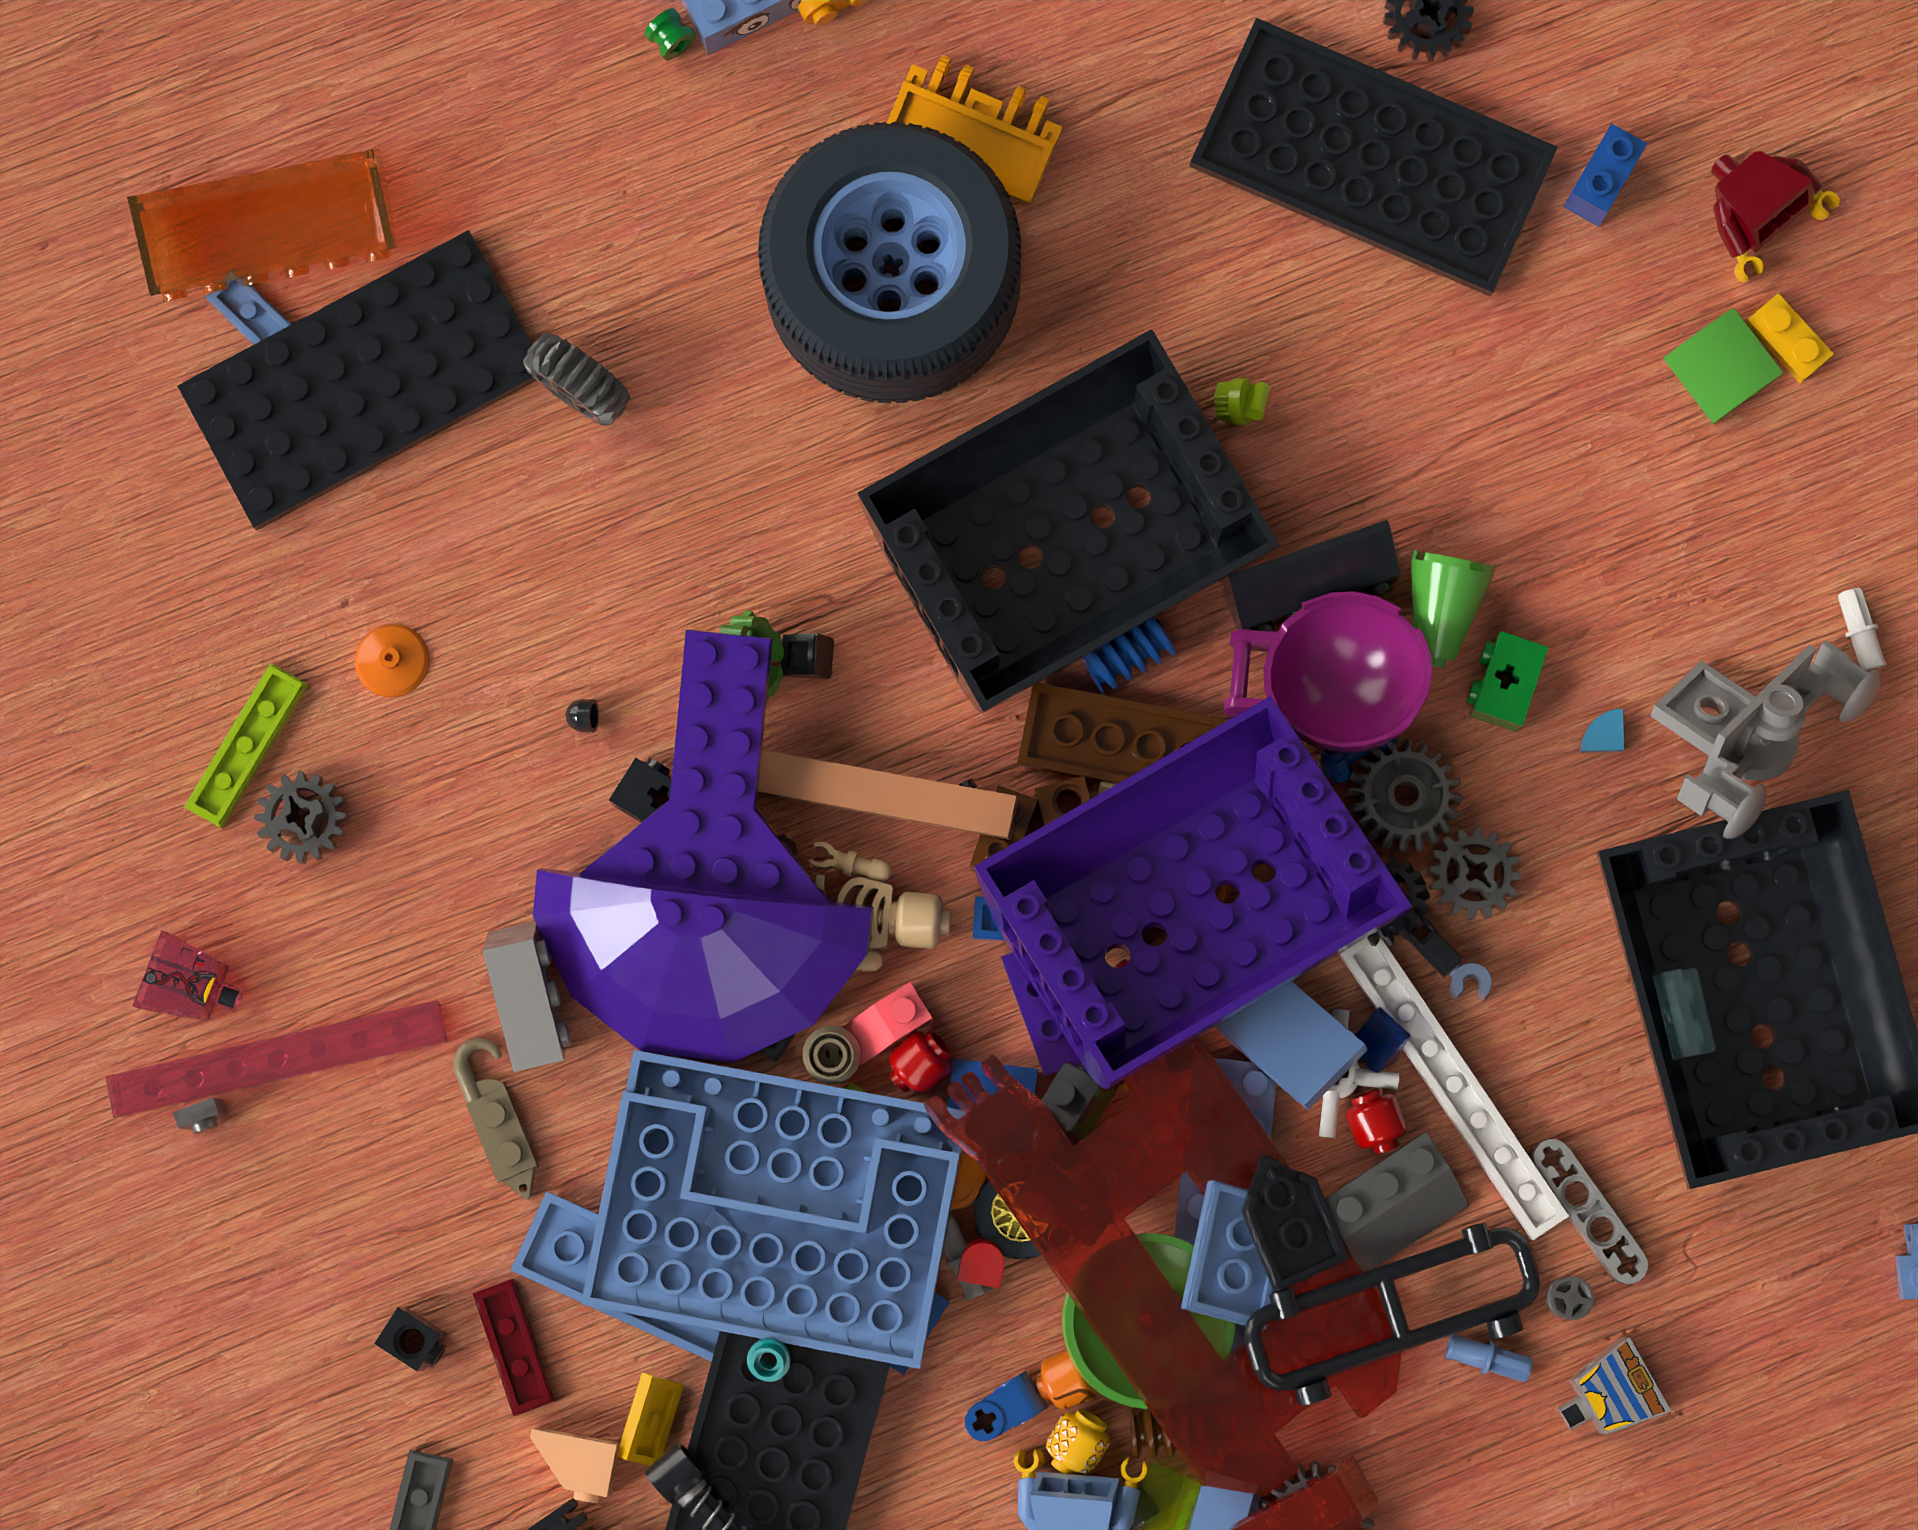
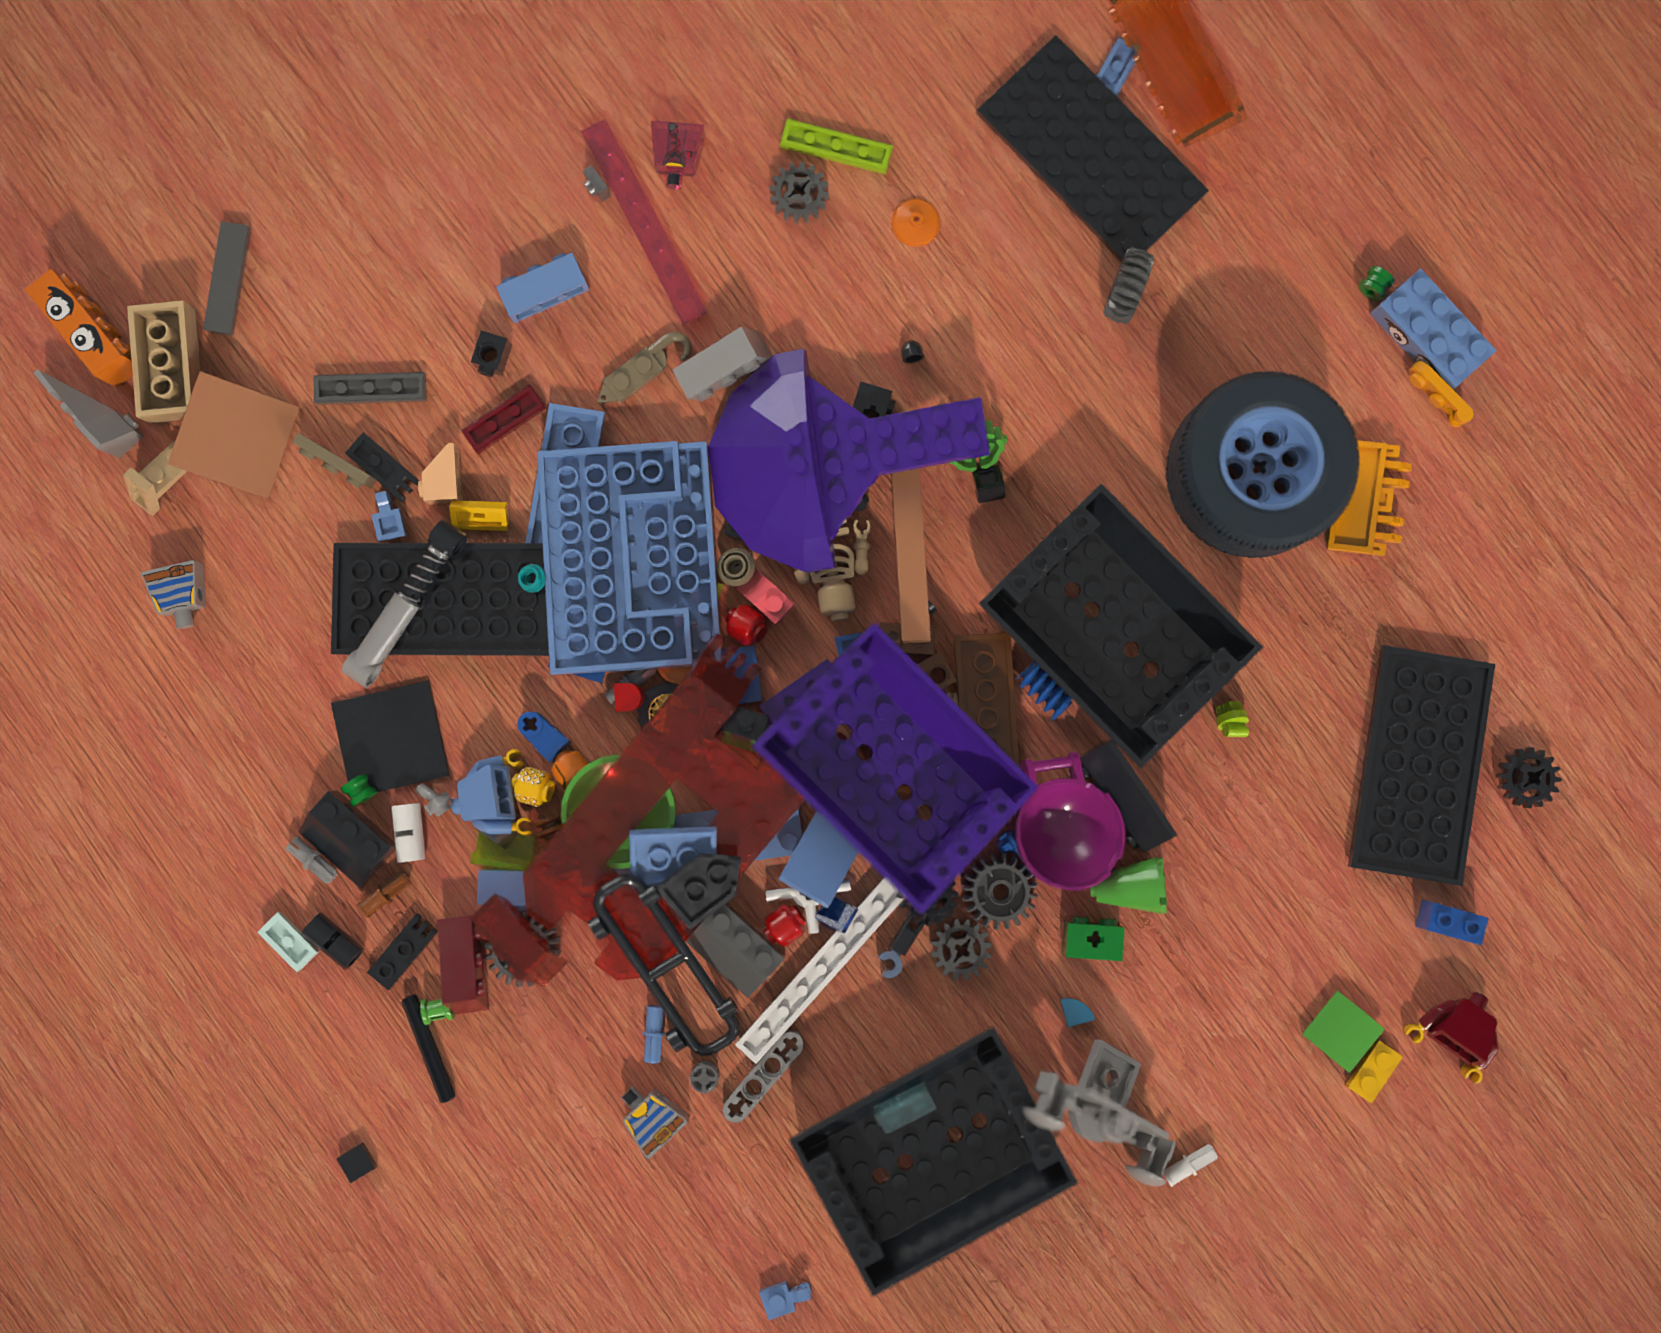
camera: 70 degrees right, 5 degrees up
none -> medium blue brick [496,253,589,324]

